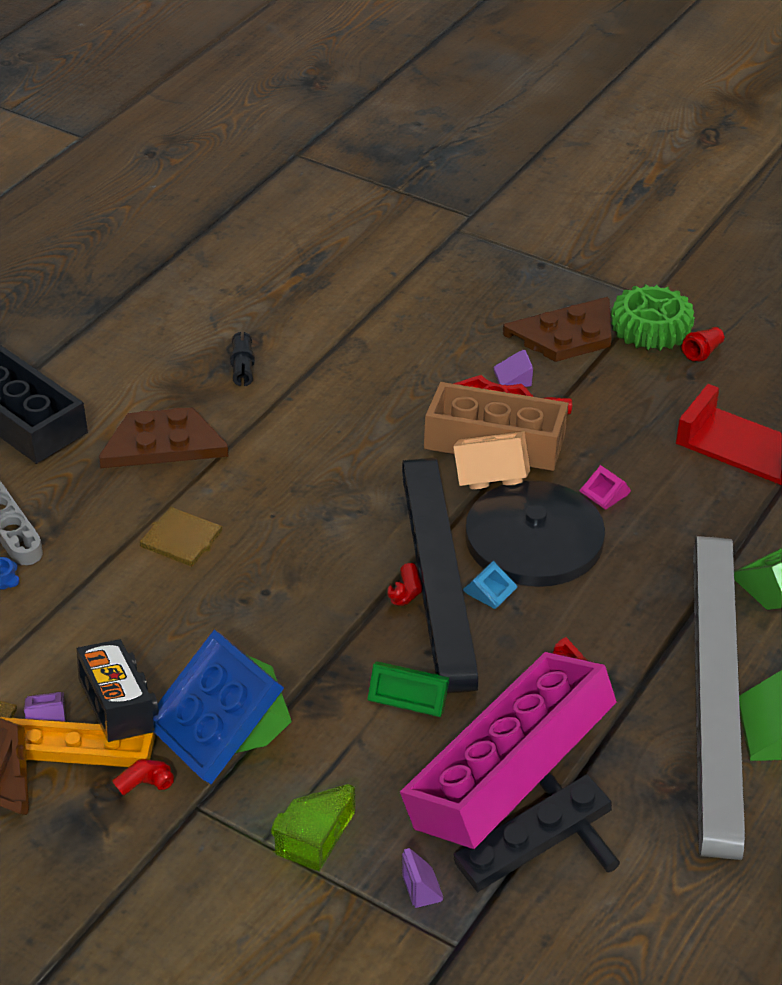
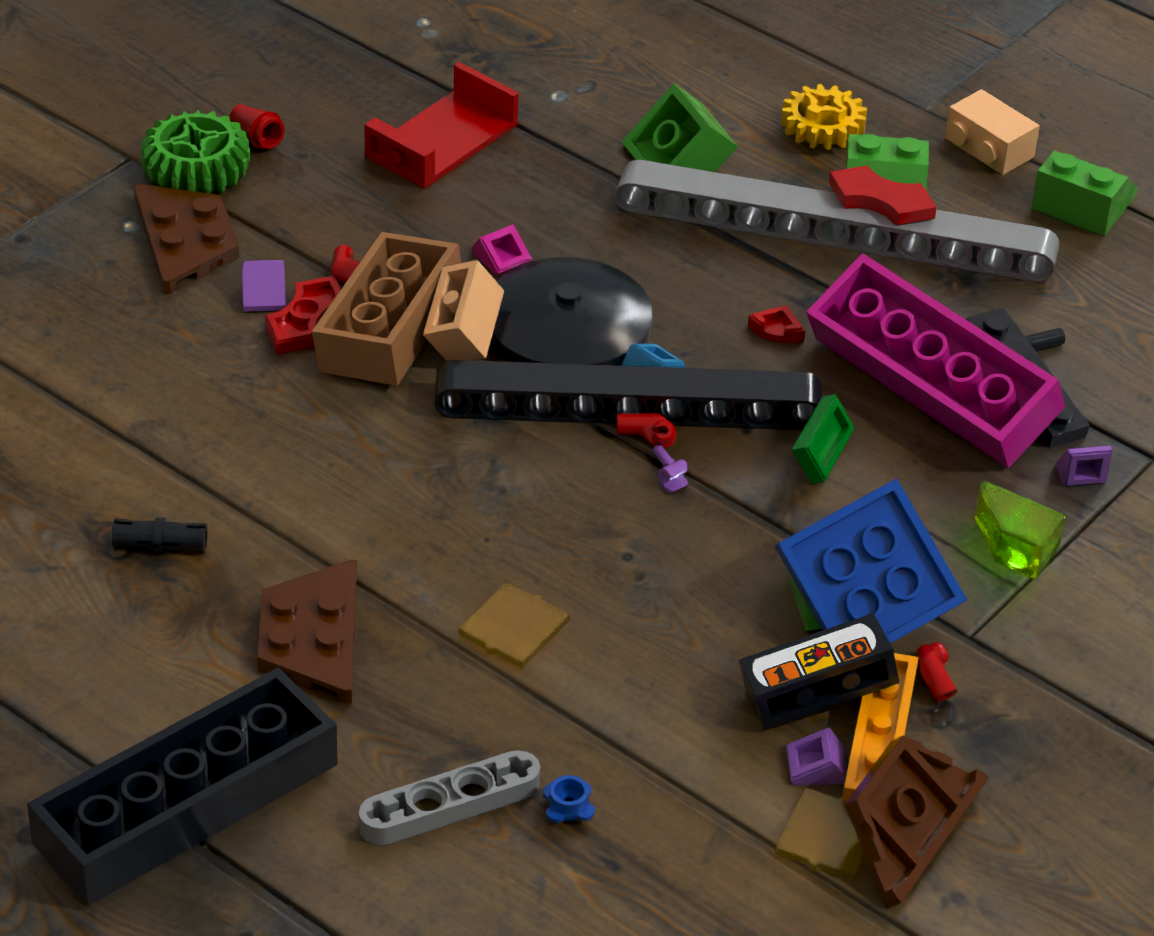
camera: 85 degrees left, 0 degrees up
none -> medium lavender hand [653,445,688,493]
none -> red tile [829,165,937,226]

